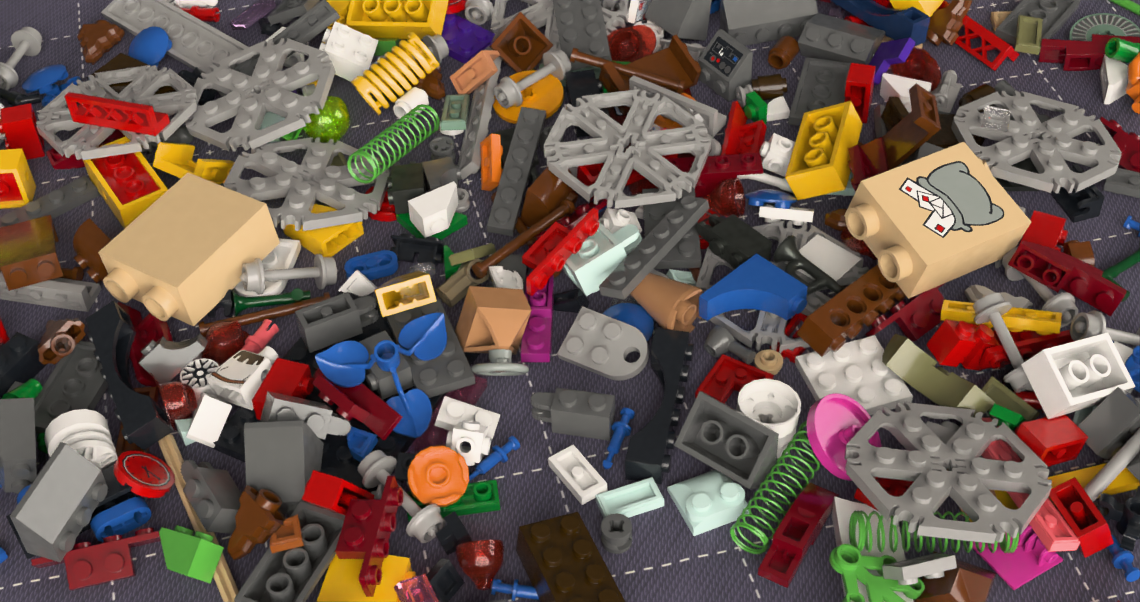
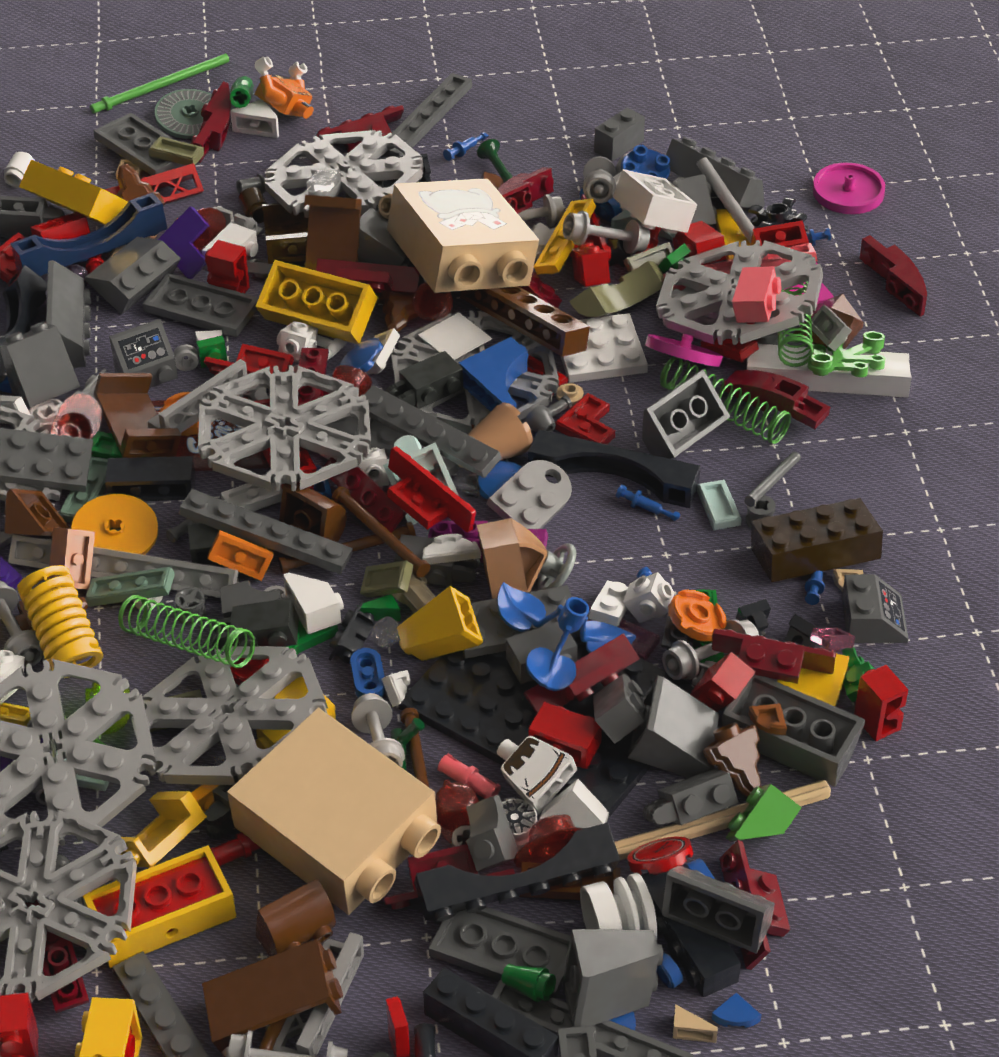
camera: 85 degrees left, 0 degrees up
reddish brown rock [38,318,86,365] -> none
red fence [64,92,170,136] -> none
dark grey hinge [295,292,379,353] -> none
blue tile [347,426,378,462] -> none
white brick [393,87,429,120] -> none
clear red helmet [456,540,504,590] -> none
light grey piece [494,49,571,109] -> none
dark grey hinge [530,388,616,441] -> none
white plate [548,445,608,505] -> none
reddish brown bar [570,48,685,94] -> none
light aqua slope [667,469,749,536] -> none
white wheel [736,379,801,458] -> none
dark brown brick [751,74,787,100] -> none
reddish brown brick [768,36,800,69] -> none
pearl dark grey piece [773,235,845,296] -> none
none -> coral brick [732,266,781,323]
none -> bar [744,451,801,507]

